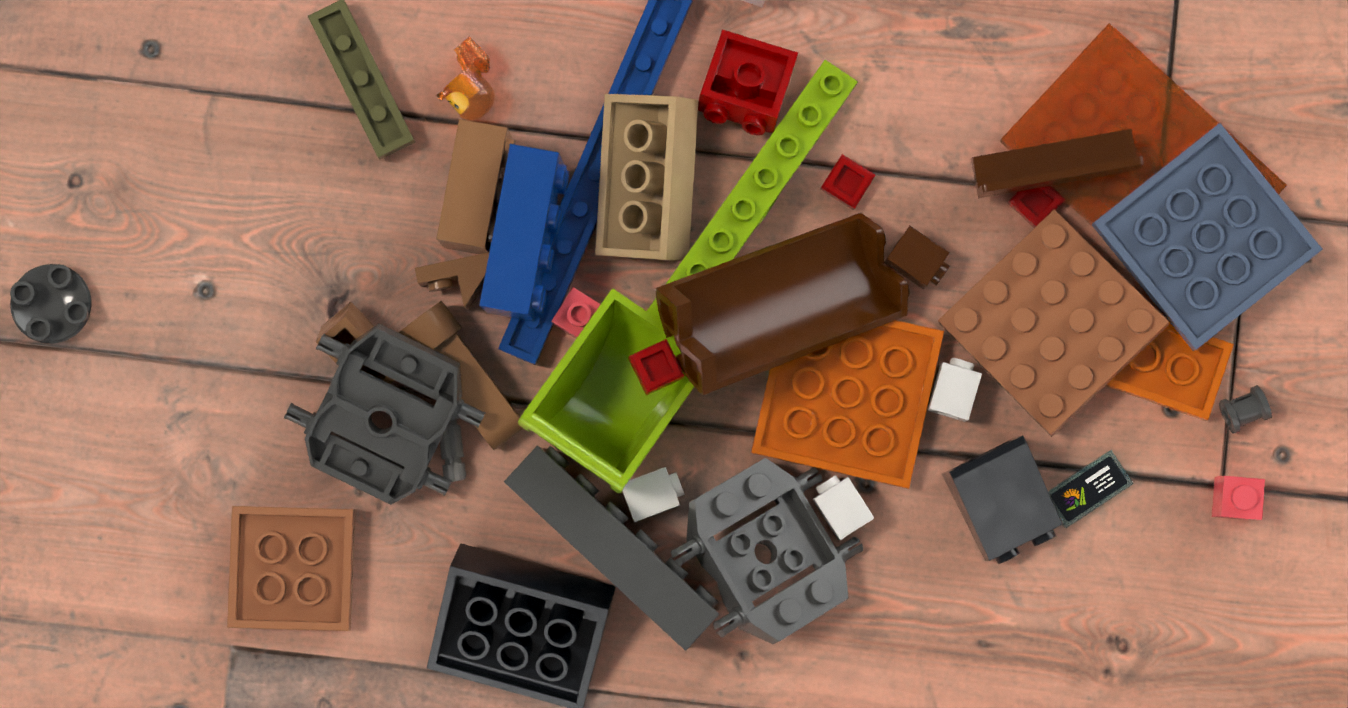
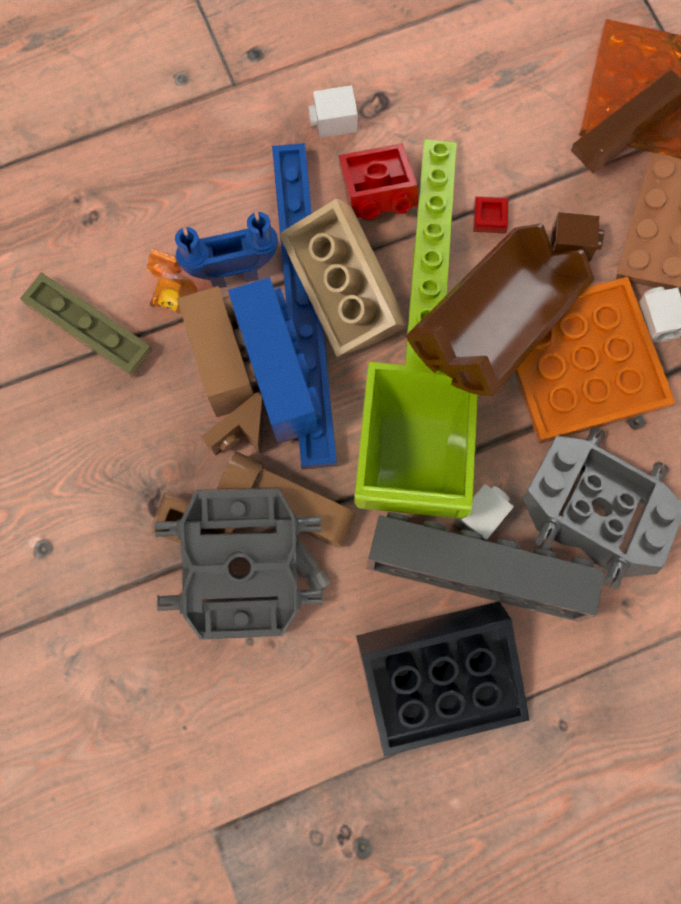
camera: 35 degrees left, 10 degrees down
nougat plate [227,506,355,631] -> none
coral brick [551,287,601,338] -> none
red tile [628,339,685,396] -> none
white brick [812,475,874,540] -> none
red tile [1007,186,1065,228] -> none
none -> blue connector [175,212,278,288]

